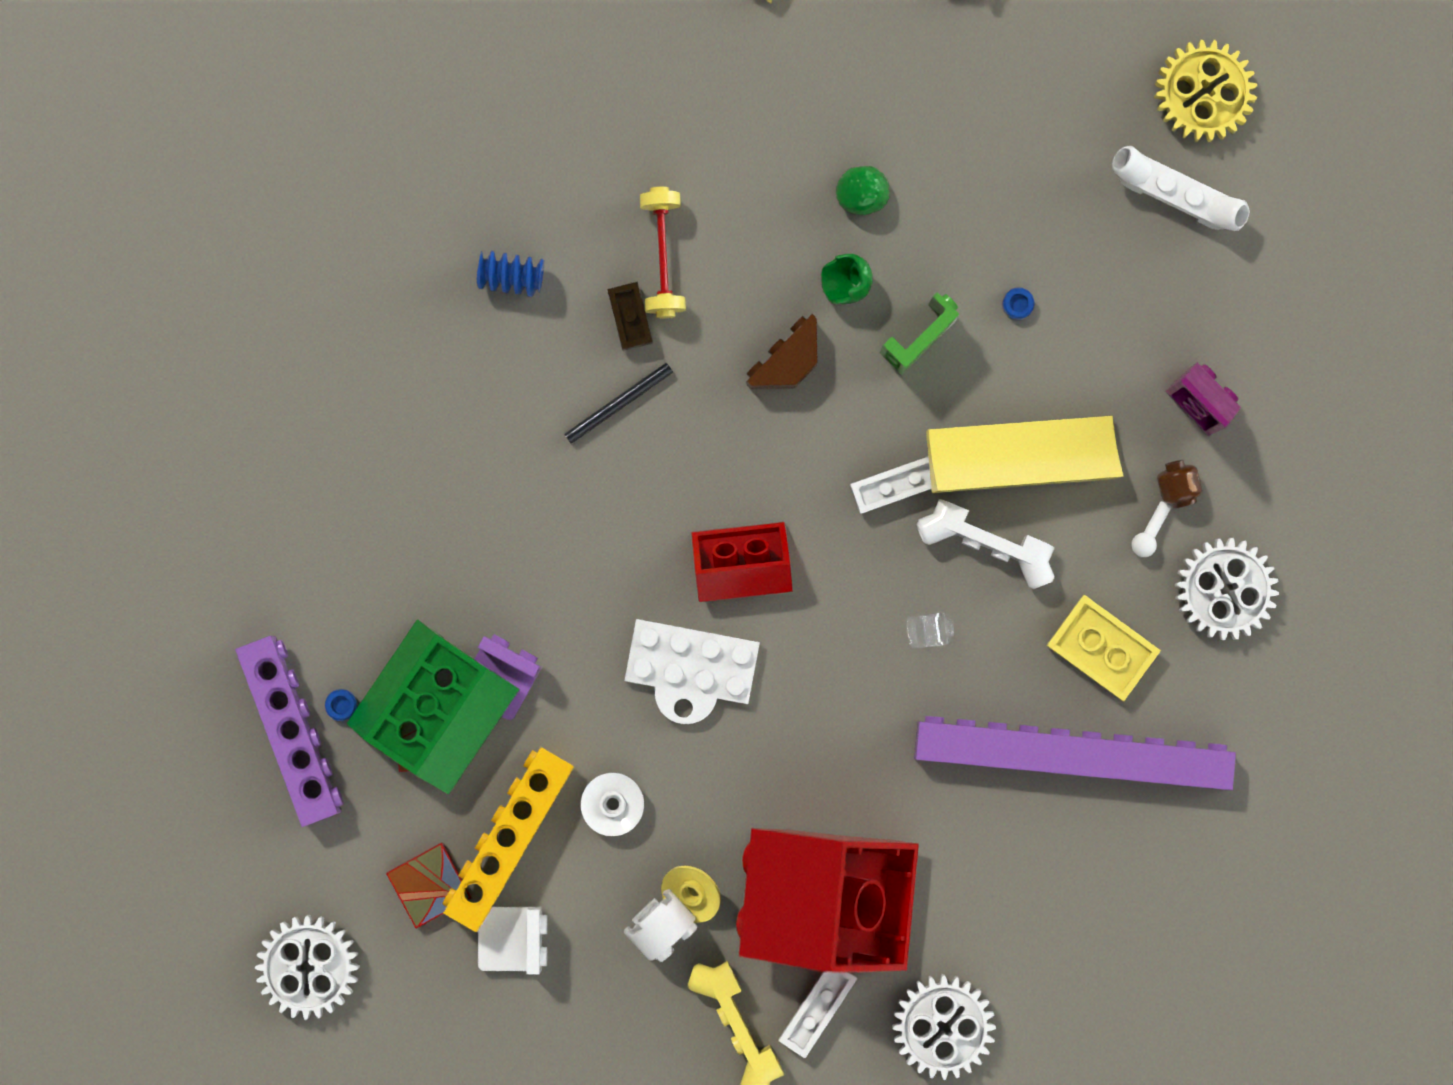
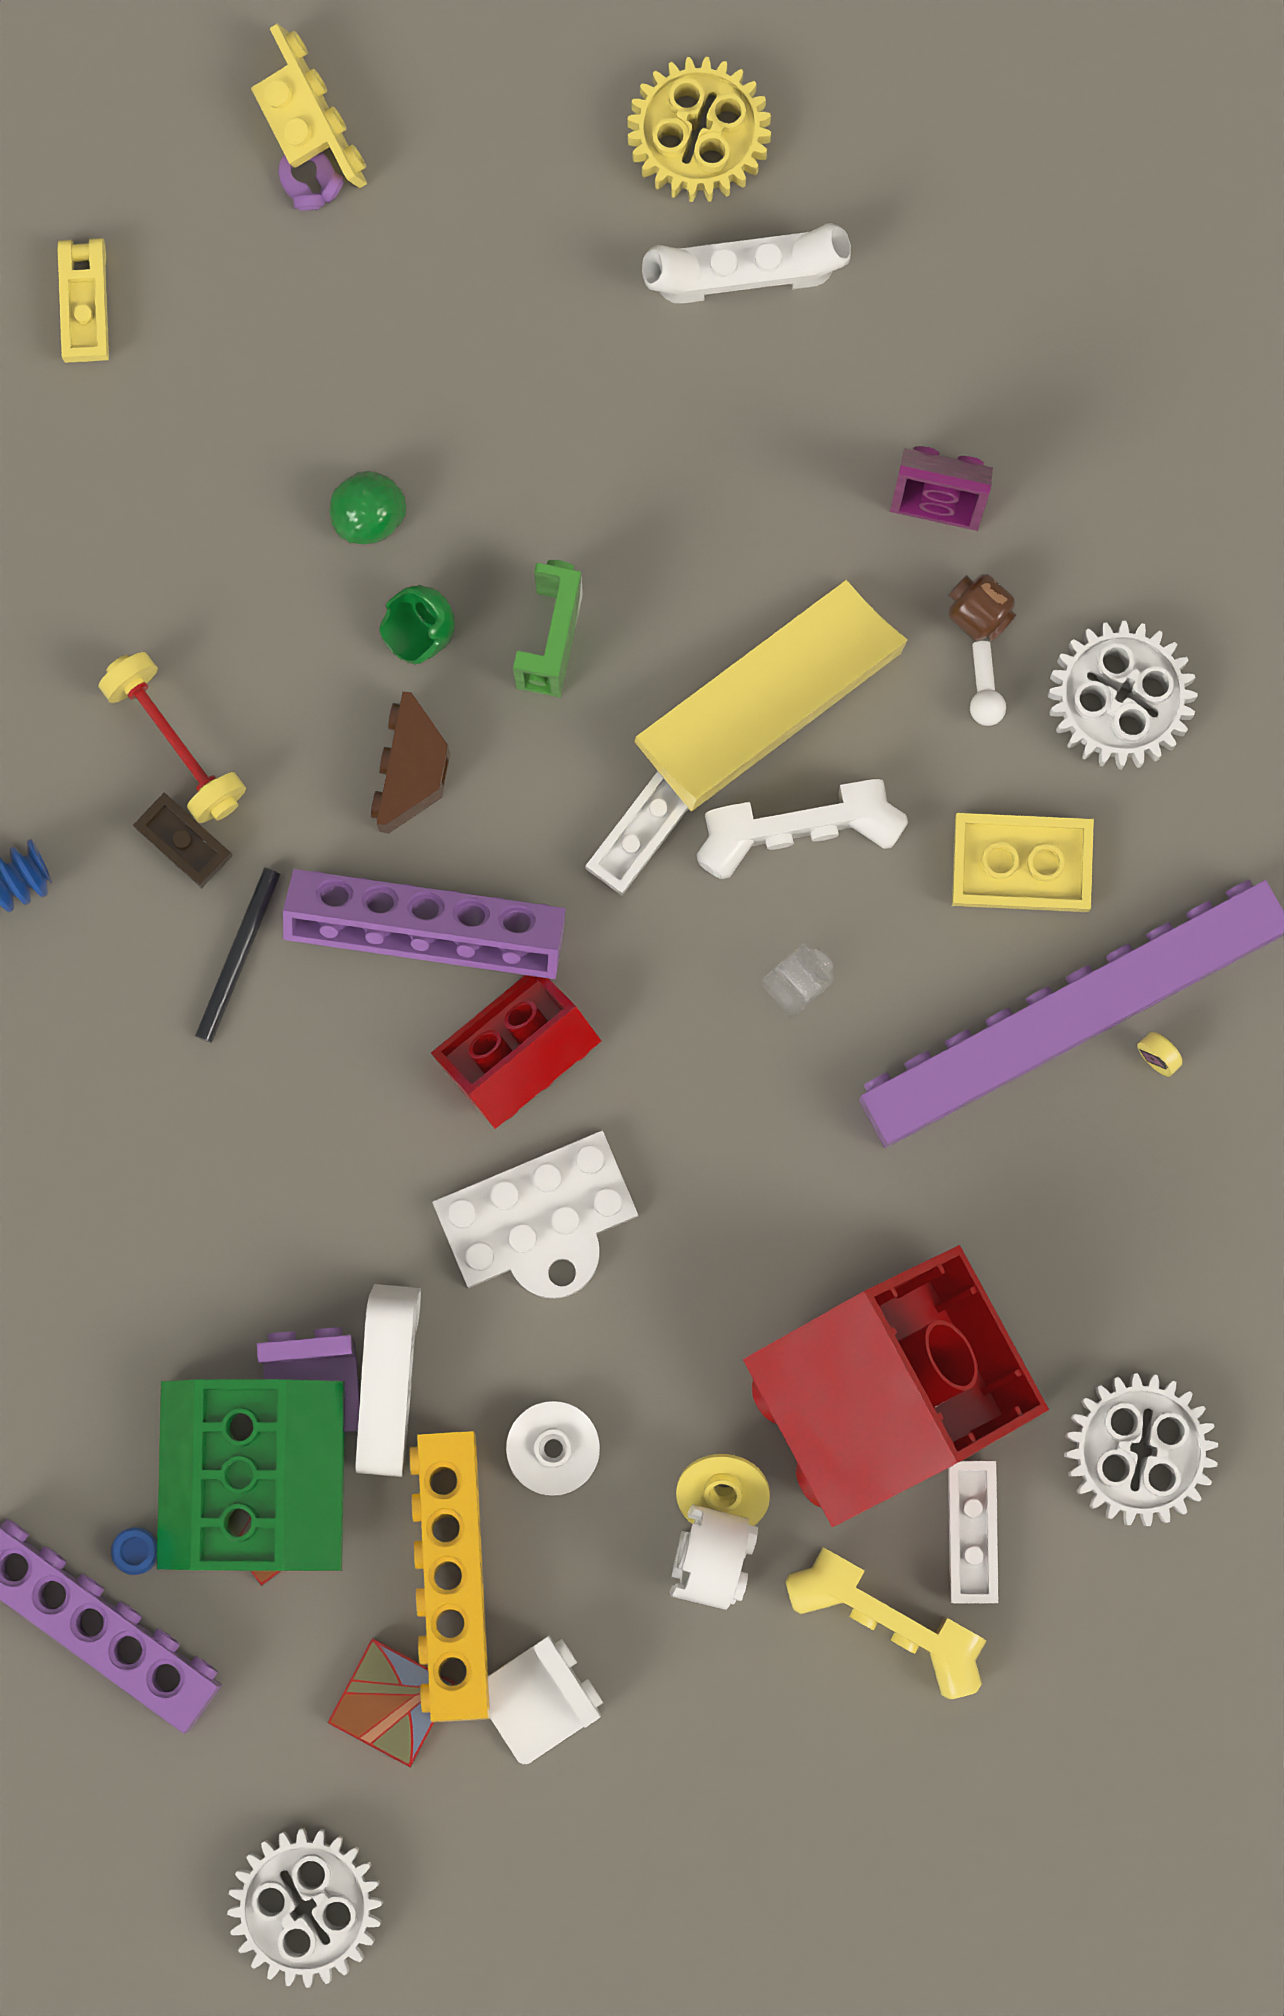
camera: 35 degrees left, 5 degrees down
blue tile [1002,288,1034,320] -> none
none -> medium lavender brick [283,869,566,979]
none -> white beam [356,1284,421,1477]
none -> light yellow tile [1137,1032,1182,1077]

